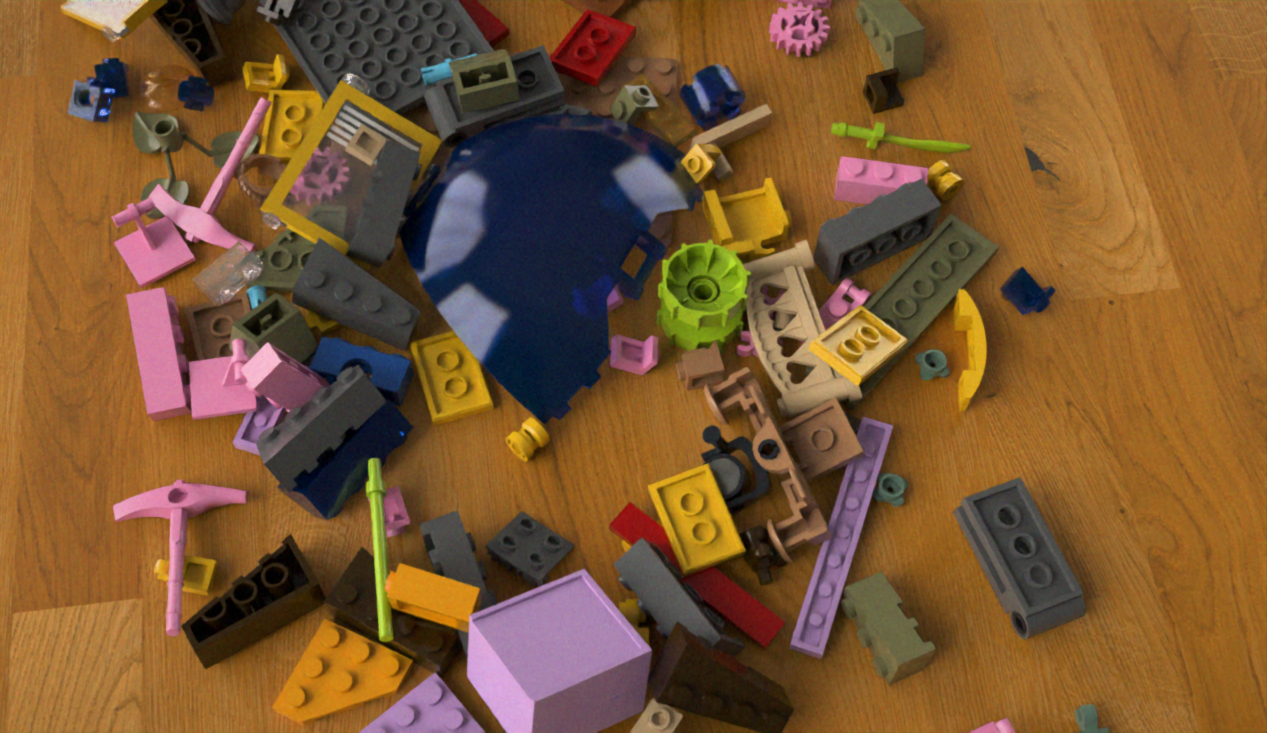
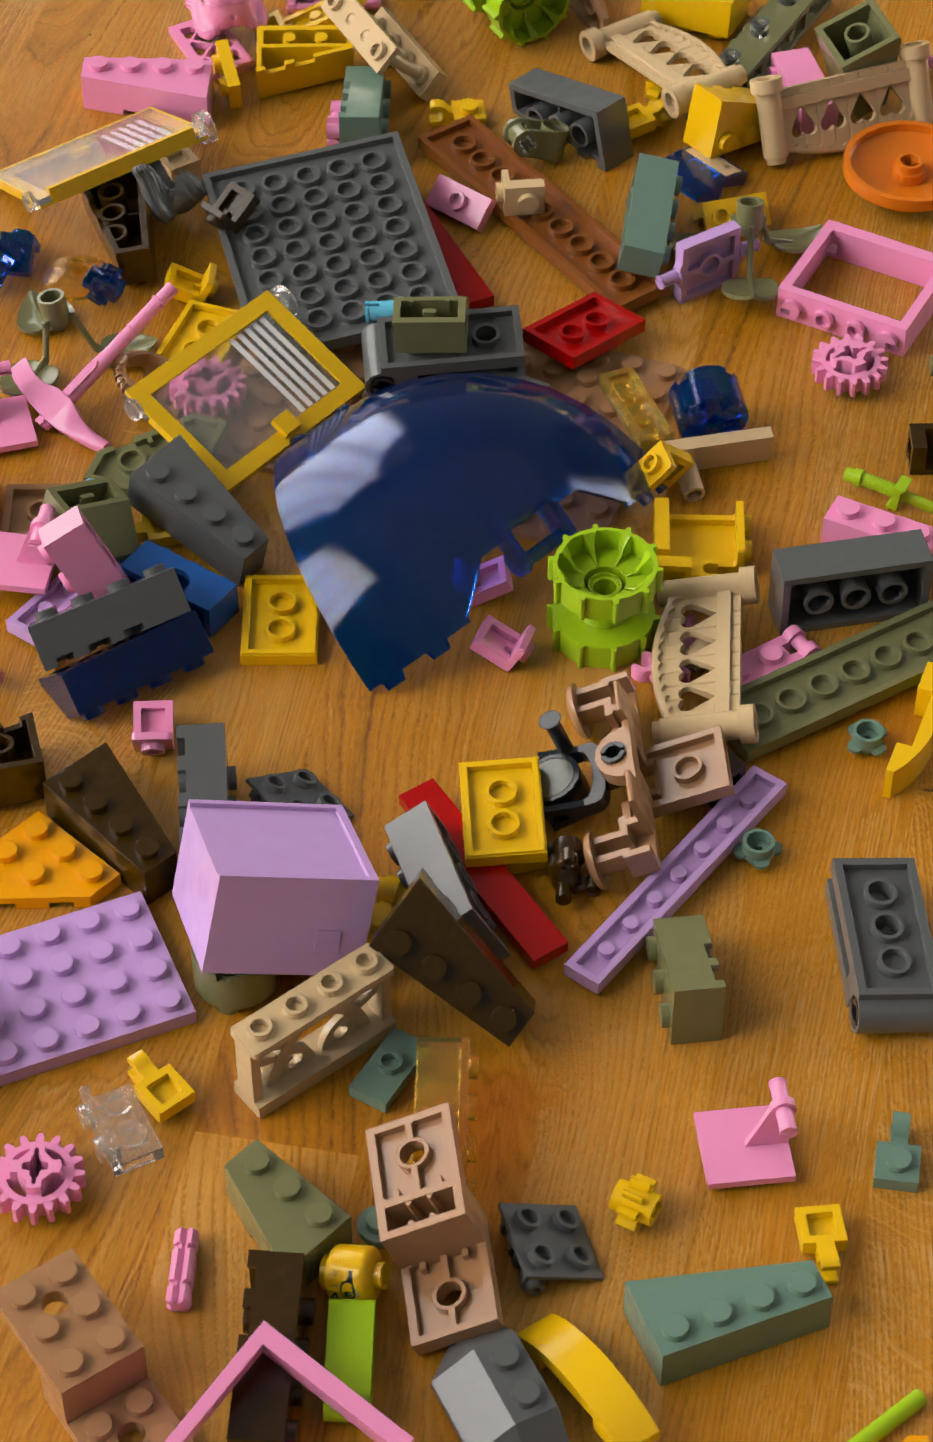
camera: 20 degrees right, 15 degrees down
clear bracket [192,241,265,307] -> none
tan plate [345,124,387,166] -> none
dark grey wedge [345,140,422,268] -> none
lime bar [366,458,393,642] -> none
light orange window [384,563,481,633] -> none
yellow wheel [505,417,550,462] -> none
olive bracket [610,85,658,130] -> none
medium nougat window [676,340,725,391] -> none
yellow tile [808,305,909,386] -> none

